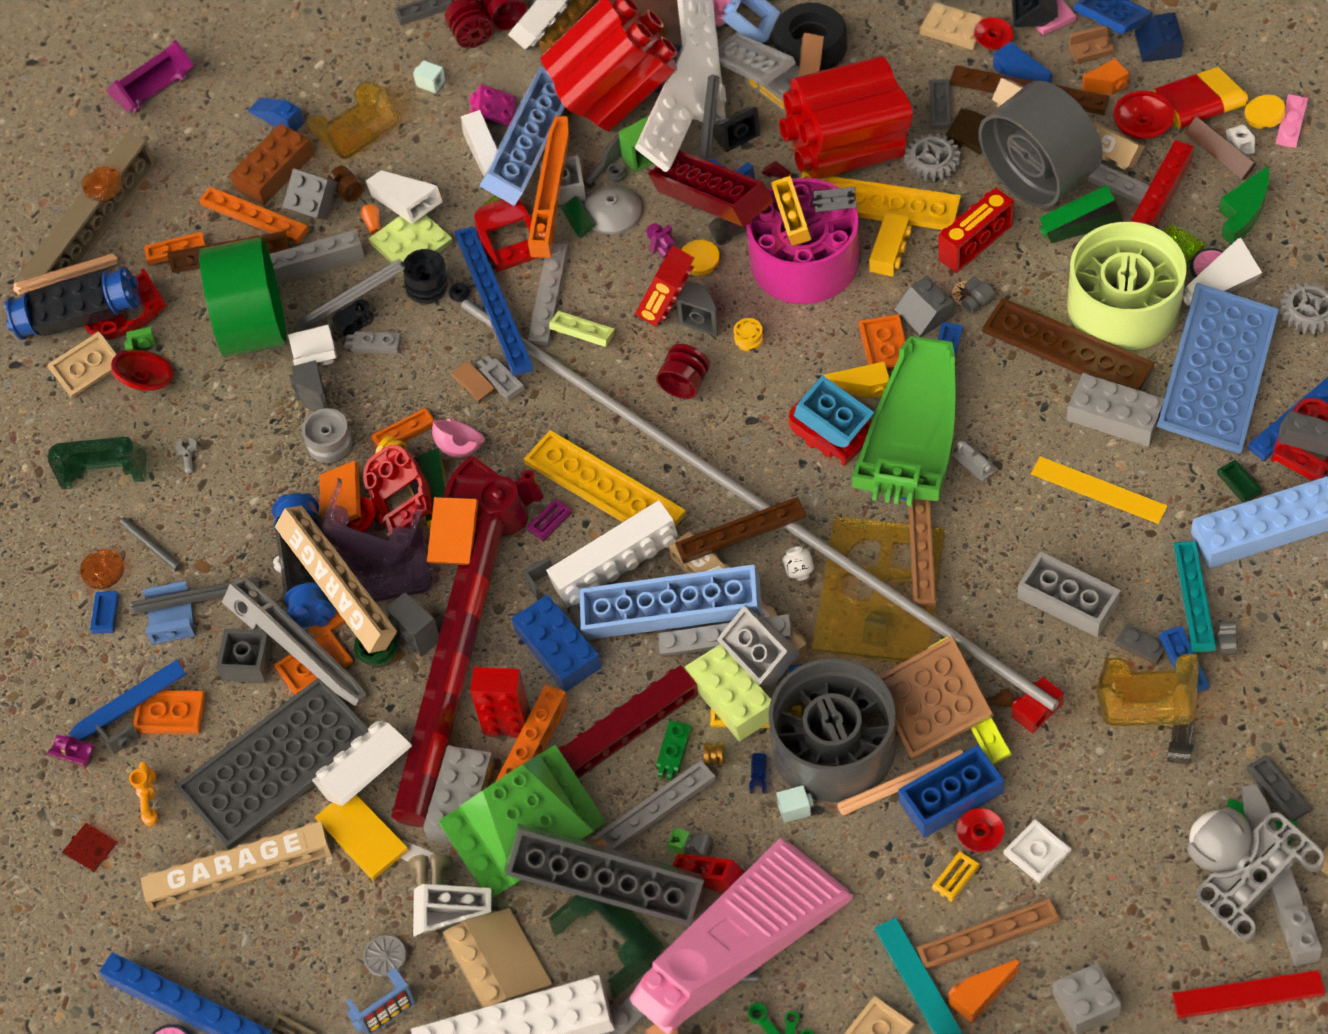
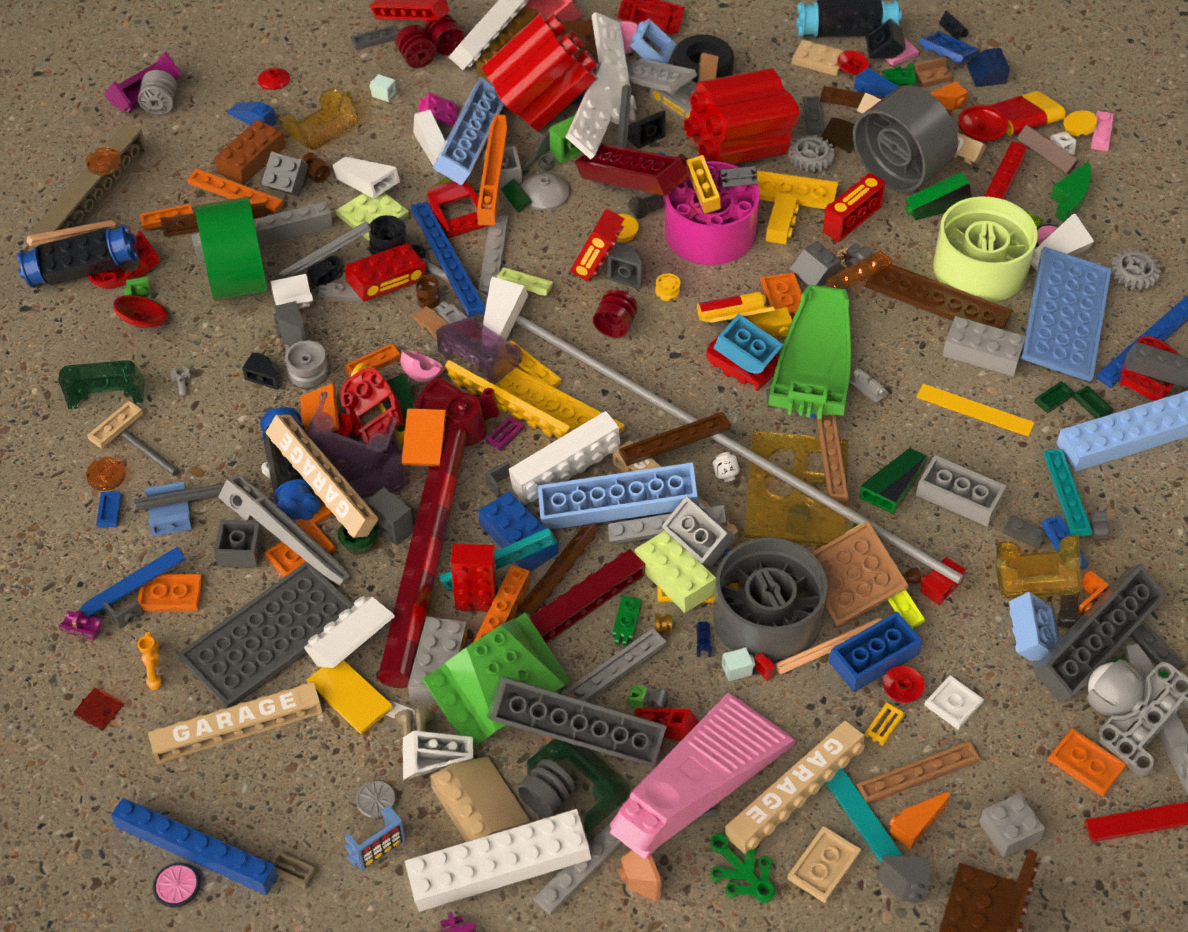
camera: 10 degrees left, 5 degrees down
tan plate [47,332,117,399] -> none
orange cone [360,204,381,235] -> none
magenta hips [646,224,675,259] -> none
light grey plate [1088,164,1149,204] -> none
none -> tan plate [87,401,143,449]
none -> light grey wheel [138,70,177,115]
none -> black slope [242,352,279,390]
none -> red dish [258,67,290,90]
none -> red brick [346,243,426,302]
none -> reddish brown wheel [415,275,440,309]
none -> windscreen [436,317,522,385]
none -> teal tile [439,528,557,591]
none -> yellow plate [445,360,572,440]
none -> white slope [481,277,528,349]
none -> yellow tile [498,340,562,388]
none -> dark grey wheel [517,759,575,818]
none -> reddish brown plate [518,523,599,614]
none -> yellow door [697,291,774,323]
none -> tan brick [725,721,864,854]
none -> red plate [753,652,775,681]
none -> clear orange tile [826,250,893,289]
none -> slope [859,448,927,515]
none -> green wing [882,63,916,86]
none -> light blue slope [1009,592,1059,661]
none -> dark grey brick [1032,564,1167,701]
none -> dark green tile [1034,381,1075,414]
none -> orange tile [1048,728,1127,797]
none -> orange bracket [1077,570,1109,618]

